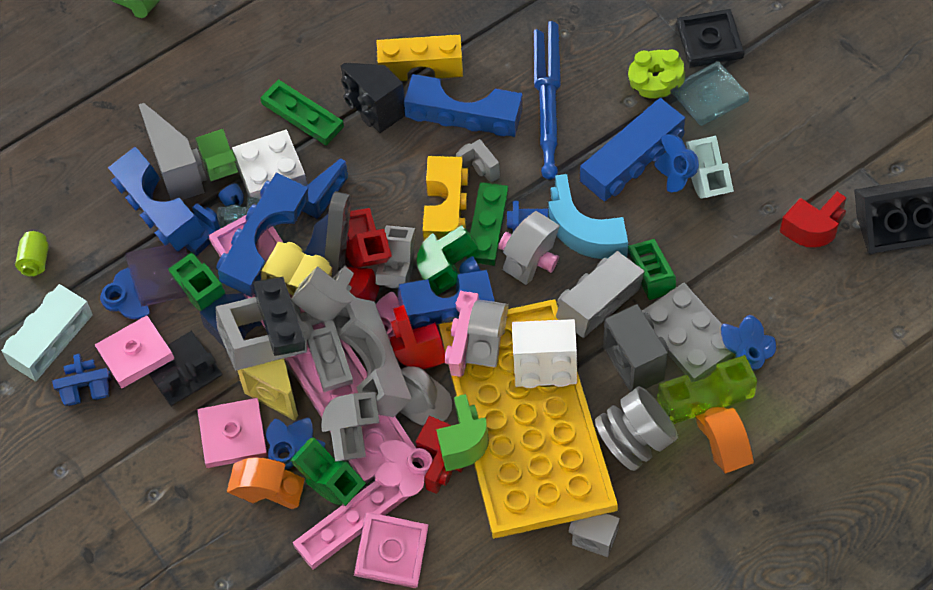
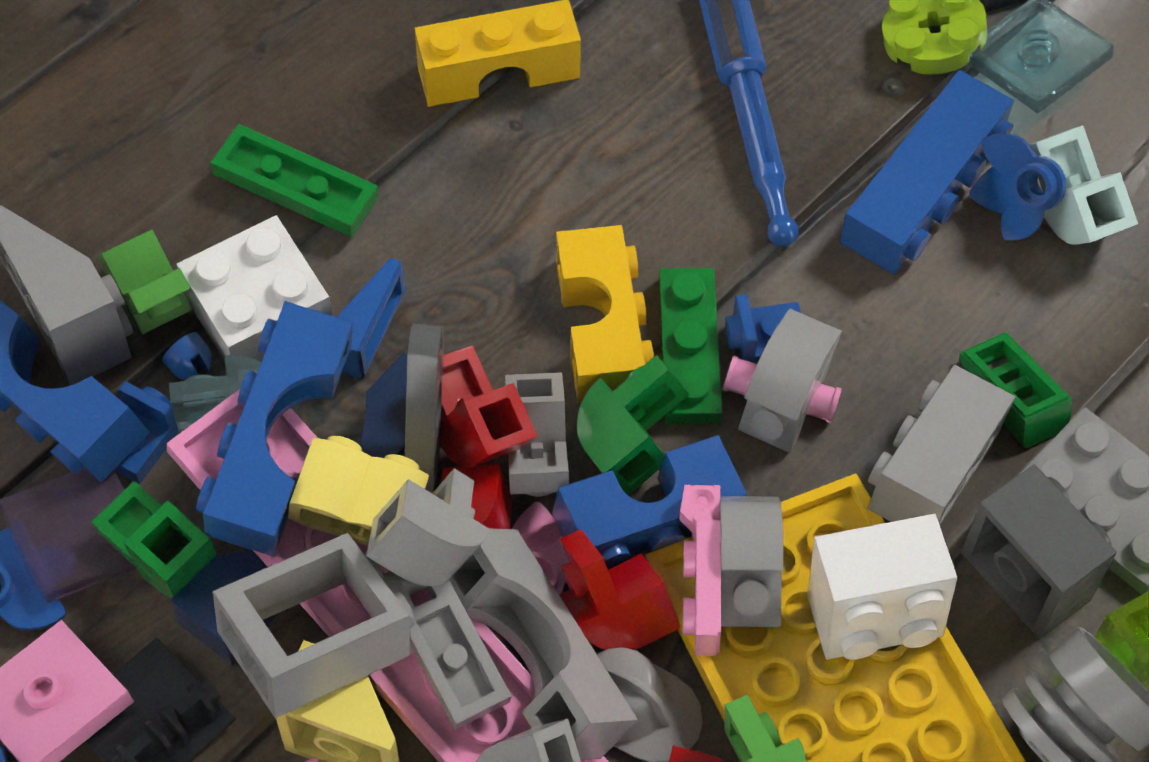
camera: 15 degrees left, 0 degrees up
black plate [253,277,305,356] -> none
black slope [341,63,405,133] -> none
blue arch [404,74,523,137] -> none
light grey bracket [456,139,500,183] -> none
blue hinge [459,256,481,274] -> none
medium azure arch [548,174,628,259] -> none

